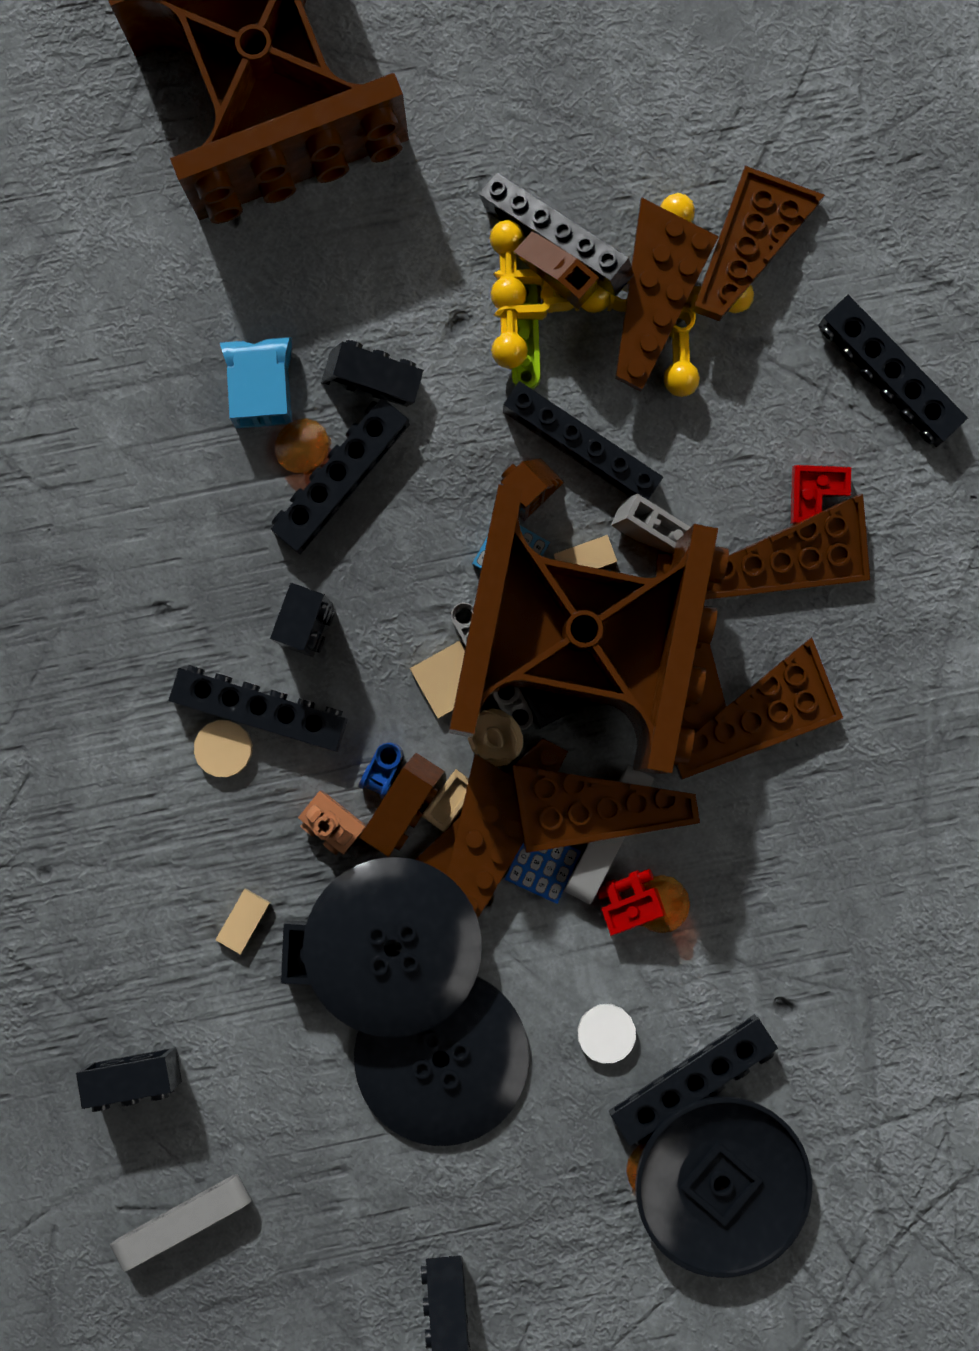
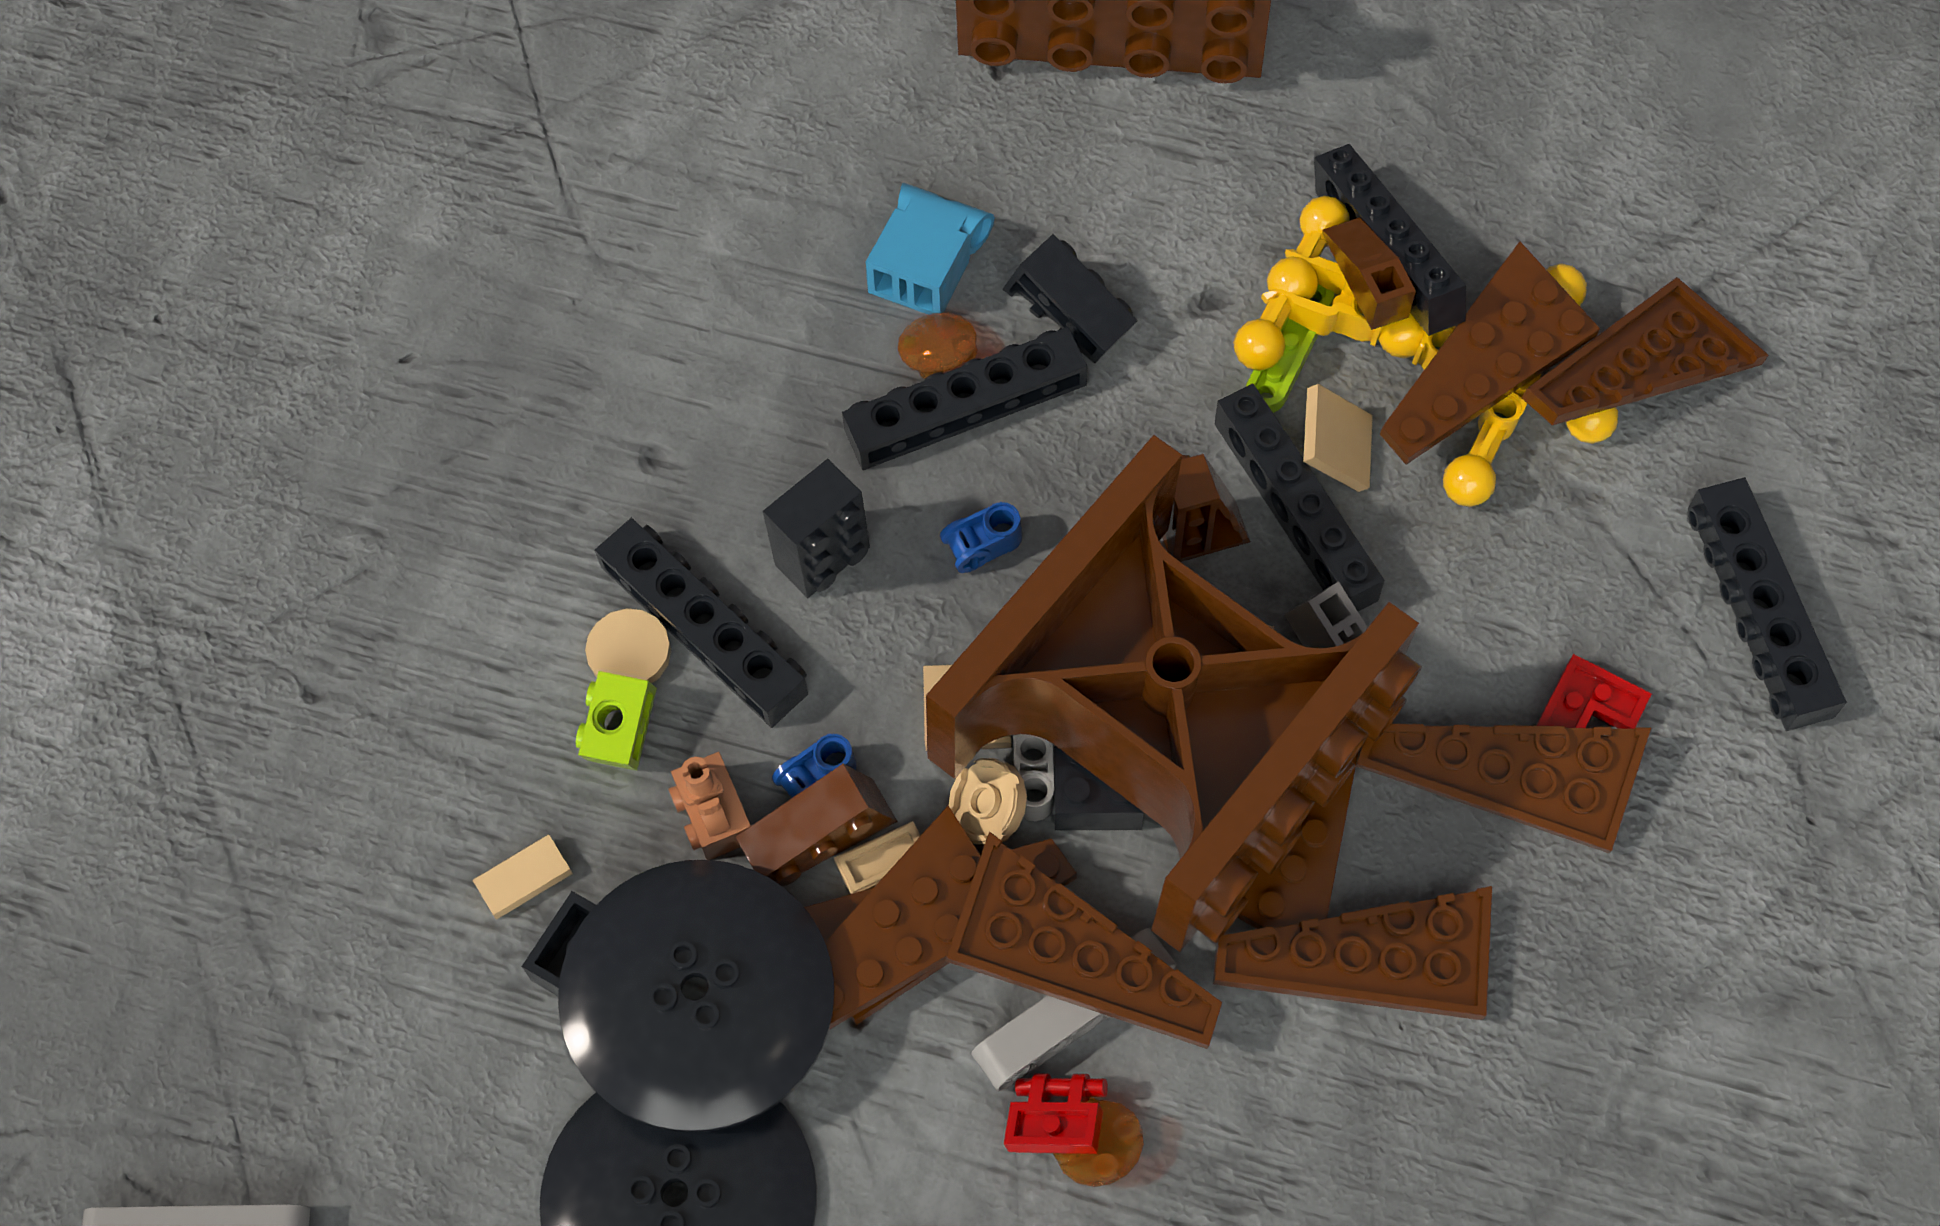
camera: 30 degrees right, 20 degrees down
black brick [76,1047,182,1112] -> none
tile [505,843,581,904] -> none
none -> lime brick [576,671,657,771]
none -> blue piece [940,502,1022,573]
none -> tan tile [1303,384,1373,492]

